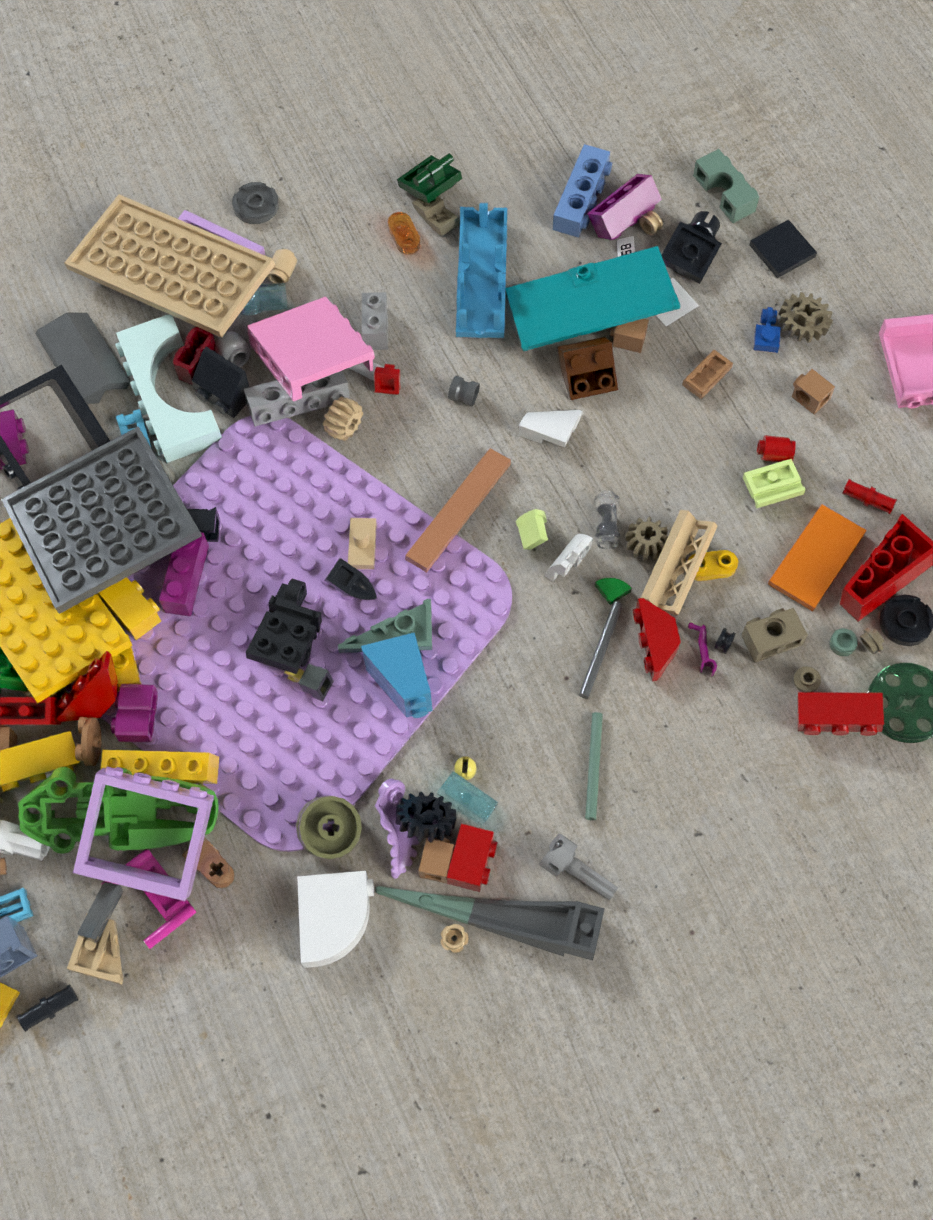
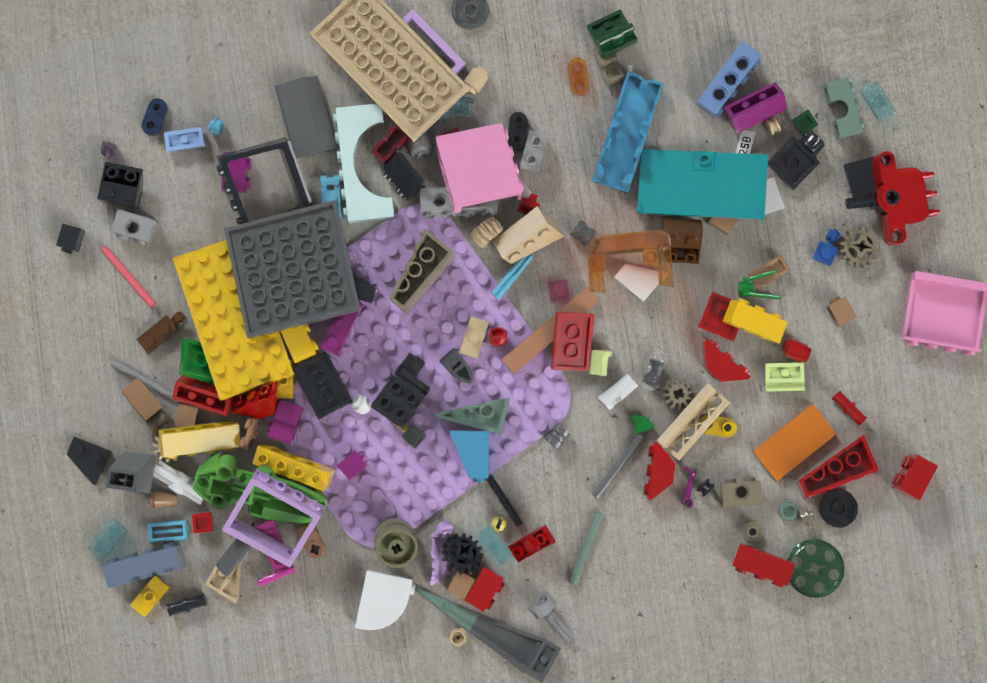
camera: 15 degrees right, 20 degrees up
none -> red plate [191,512,214,534]
none -> black tile [292,351,353,420]
none -> magenta brick [337,450,370,481]
none -> white plate [351,394,371,414]
none -> dark tan wedge [389,228,457,314]
none -> black bar [486,475,523,527]
none -> red tile [489,327,508,347]
none -> medium azure axle [492,254,533,300]
none -> tan wedge [493,206,564,264]
none -> black plate [508,112,528,151]
none -> red slope [508,524,556,562]
none -> dark grey wheel [545,423,571,450]
none -> clear pink plate [548,280,569,301]
none -> red plate [551,312,594,371]
none -> clear orange windscreen [588,229,673,293]
none -> red plate [697,292,739,342]
none -> red slope [702,339,751,382]
none -> yellow brick [723,298,788,344]
none -> green plant [738,270,782,299]
none -> dark green plate [791,109,819,136]
none -> red piece [845,151,941,246]
none -> clear light blue plate [860,81,897,123]

